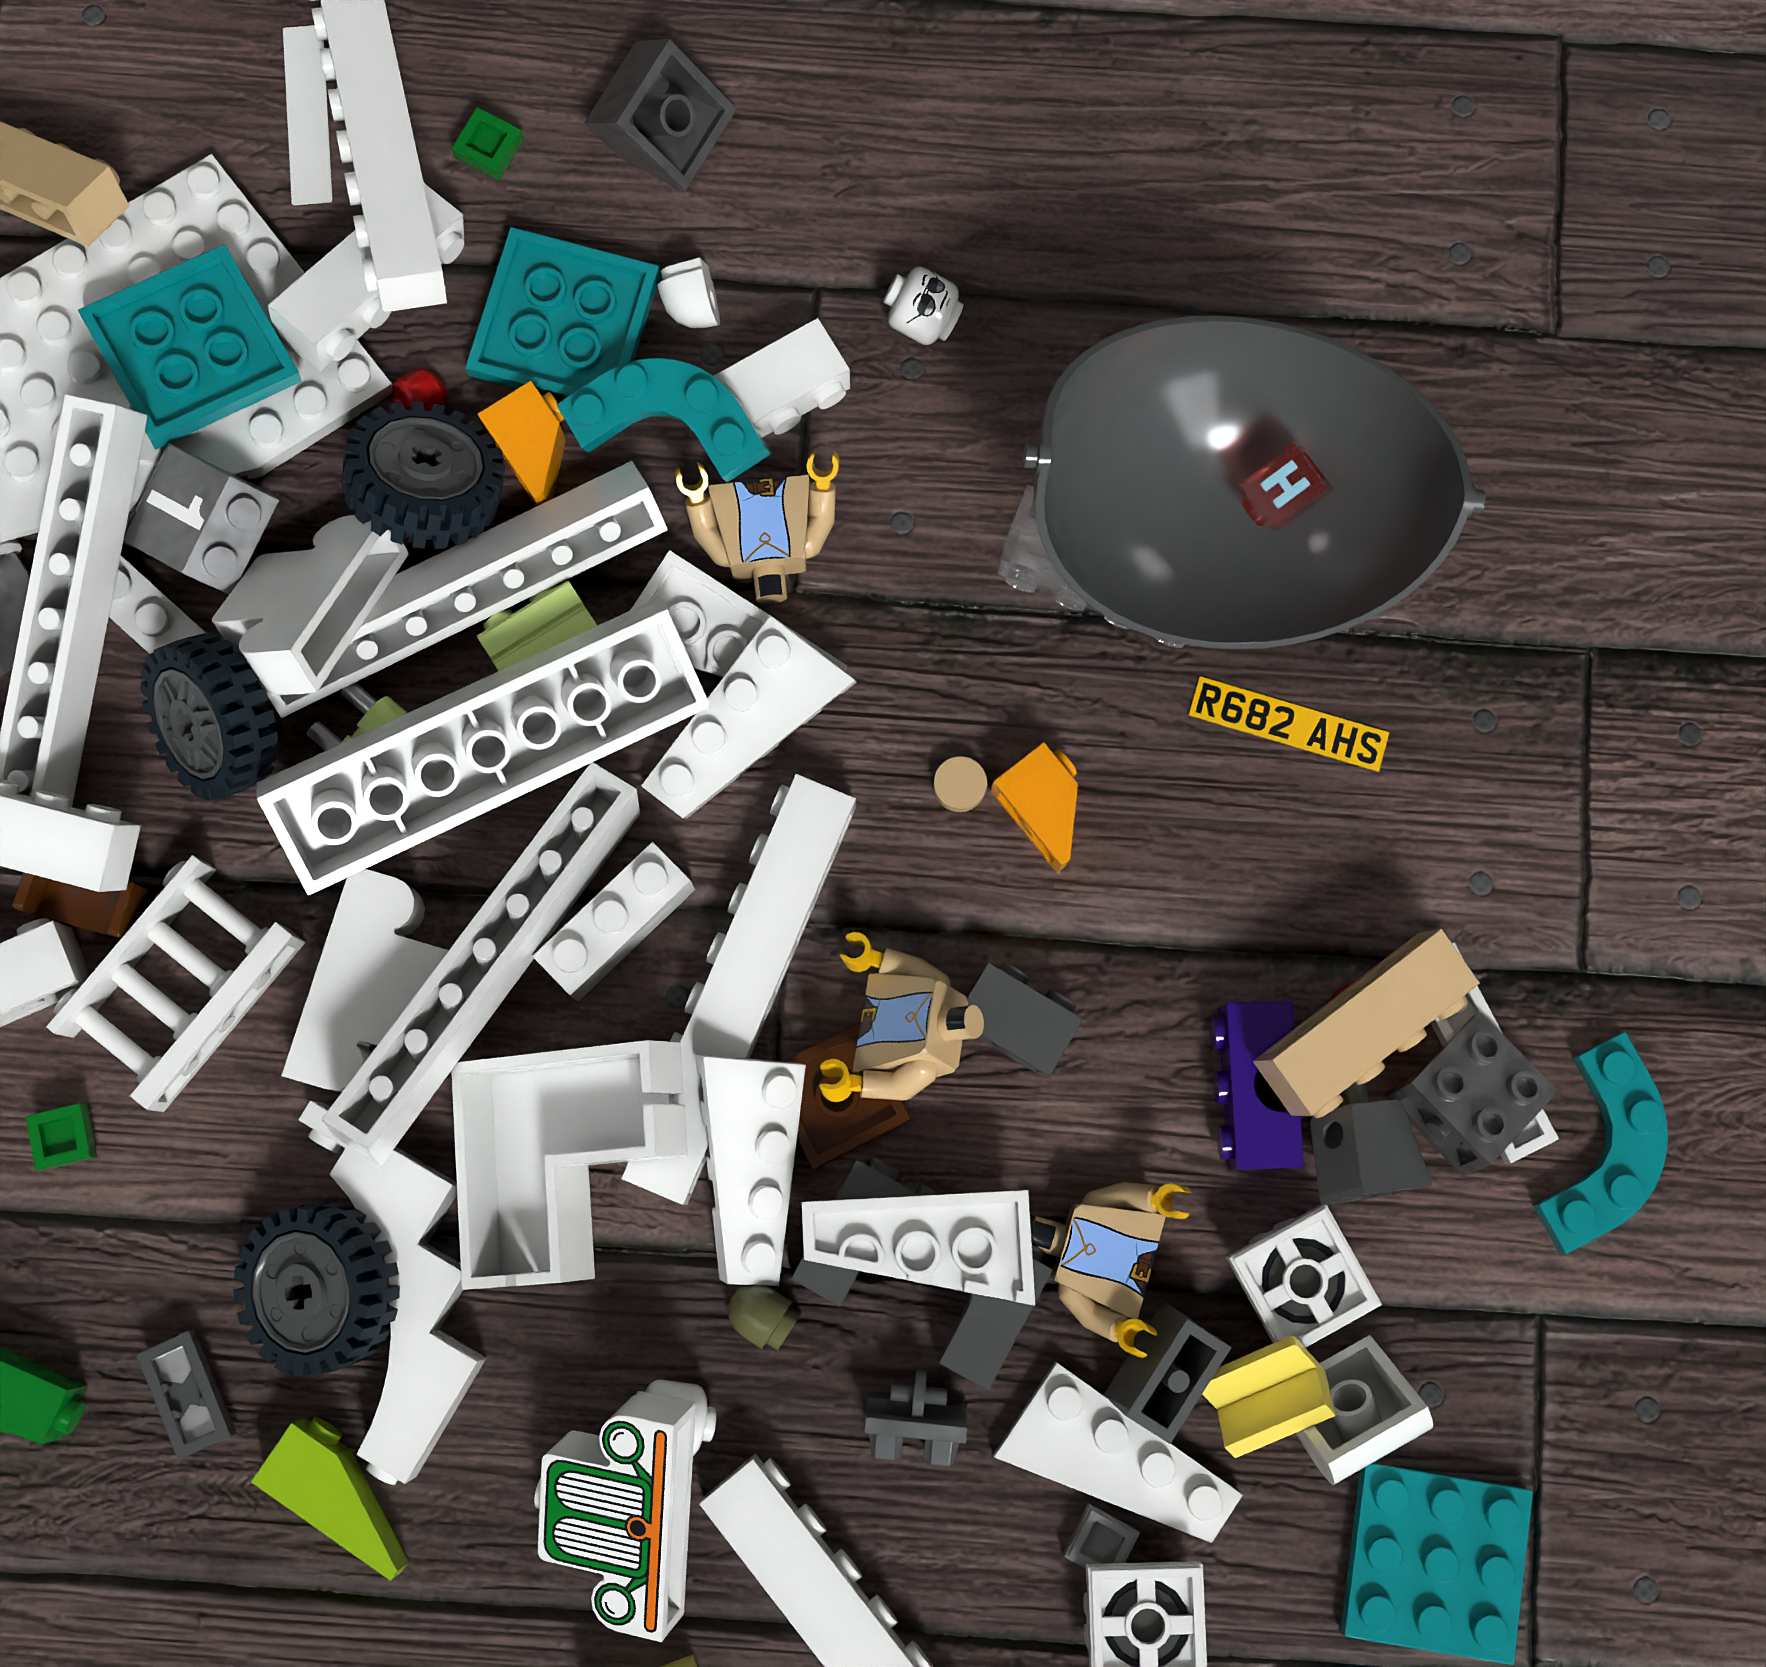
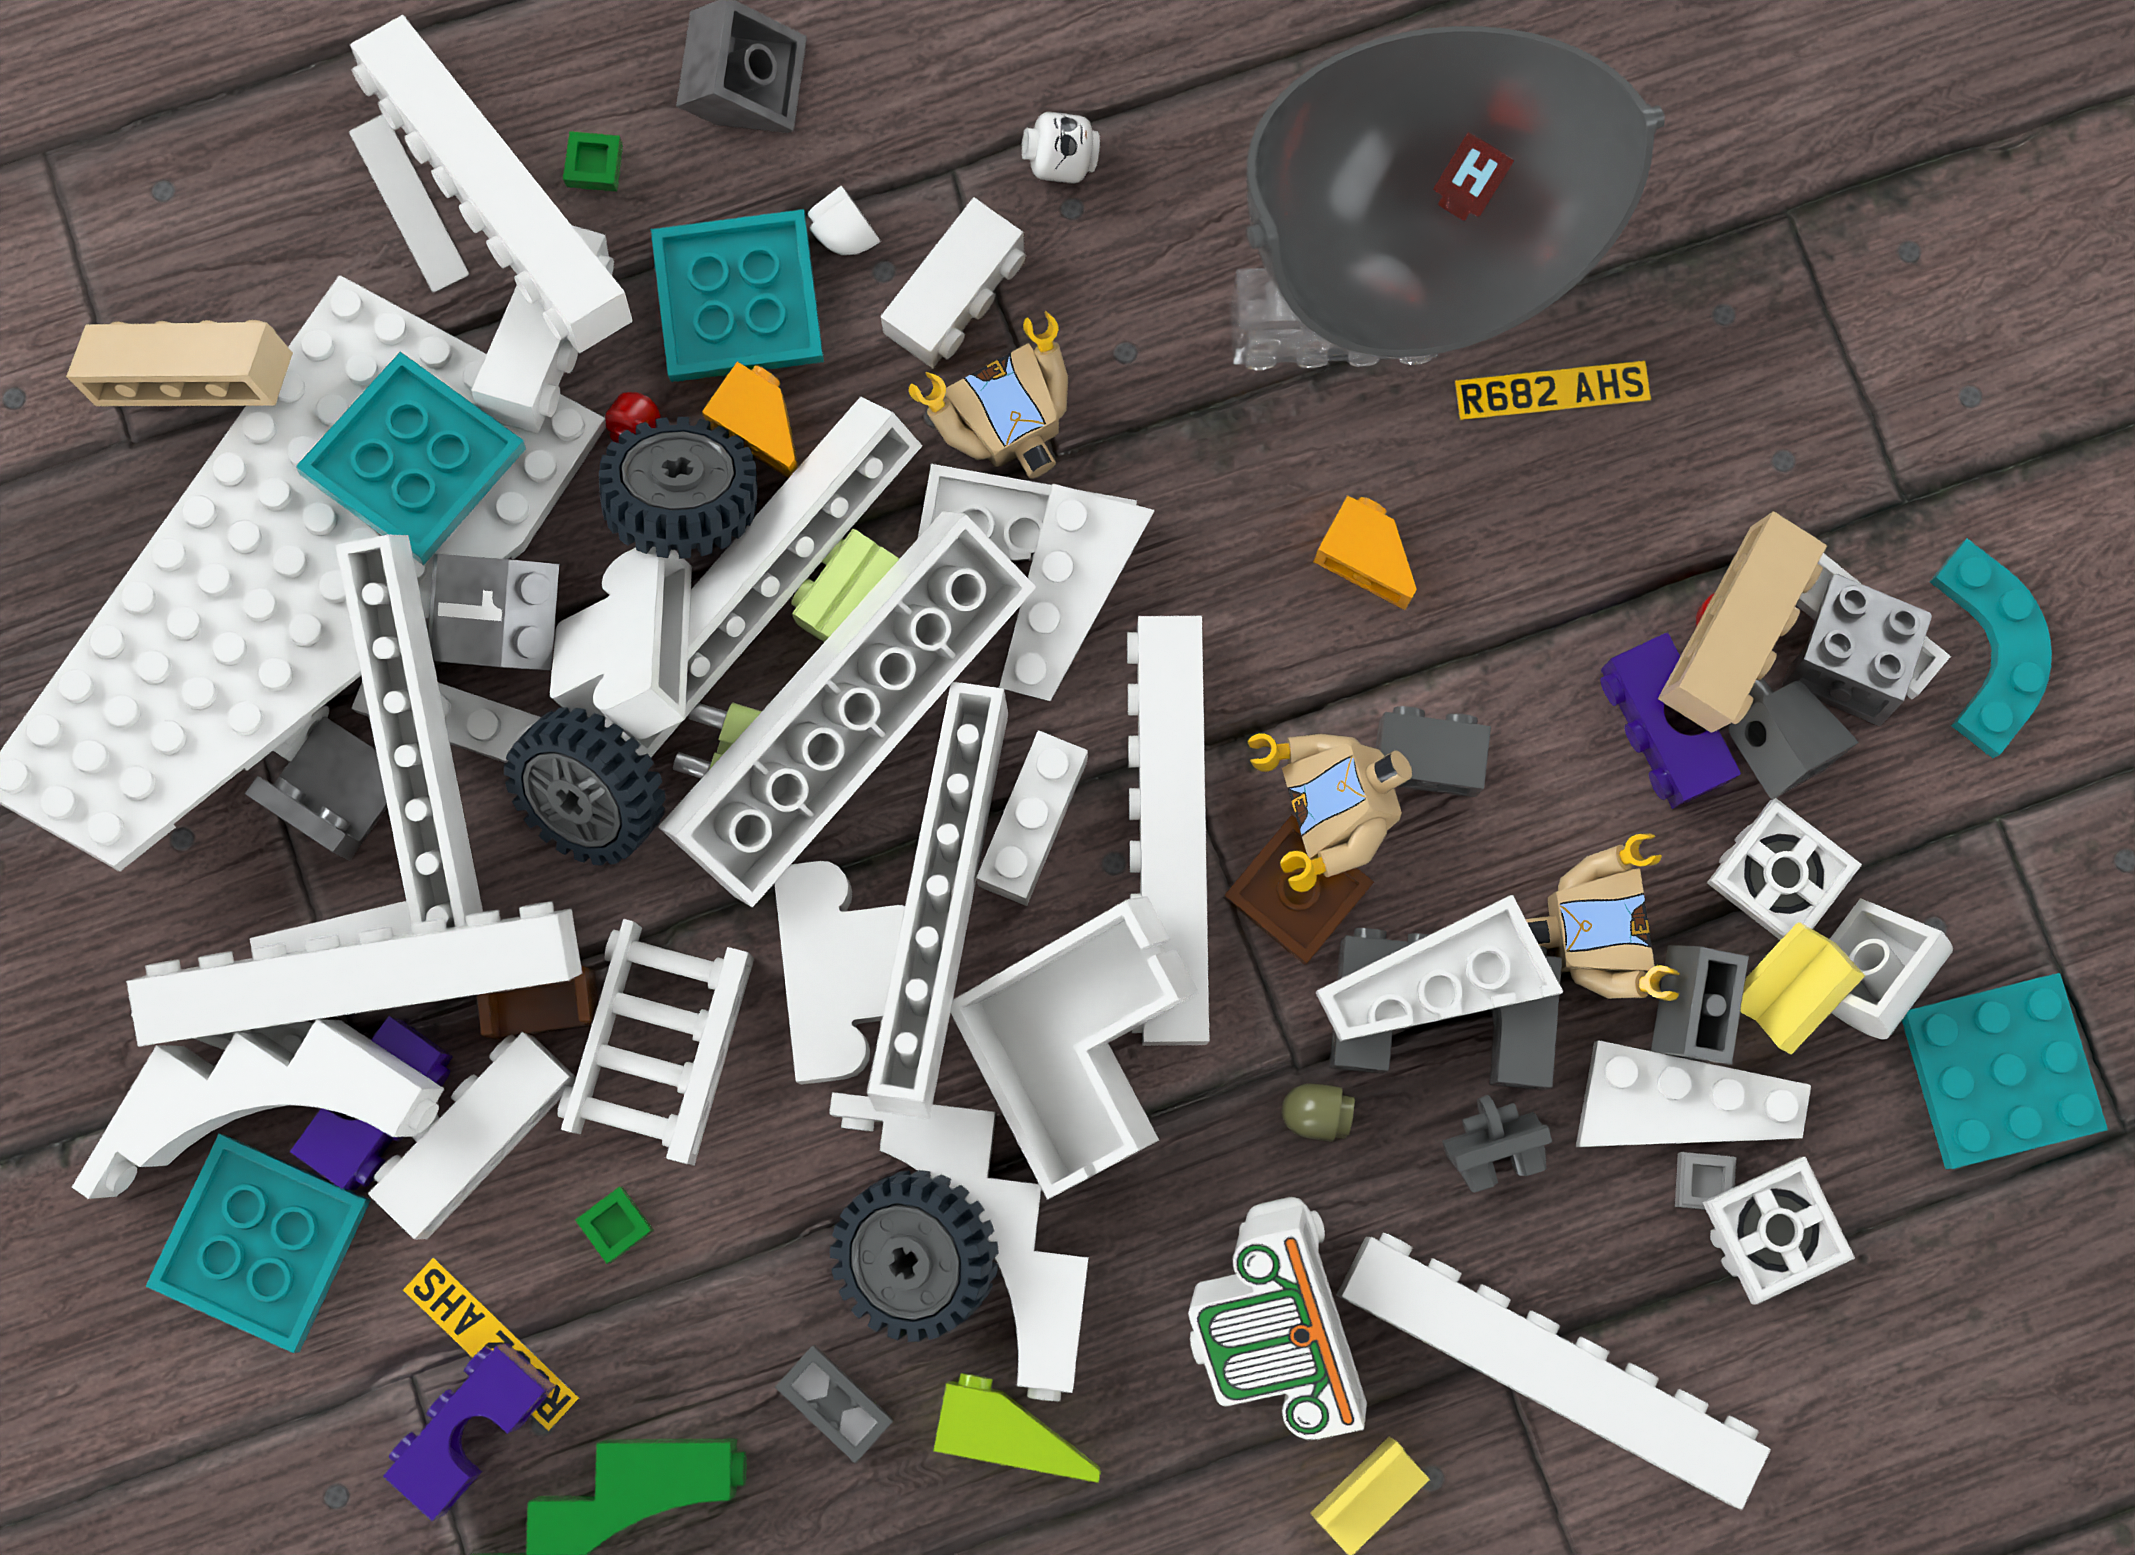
camera: 20 degrees left, 0 degrees up
teal plate [557,358,772,483] -> none
white wing [695,1054,806,1286] -> none
tan tile [933,756,987,812] -> none

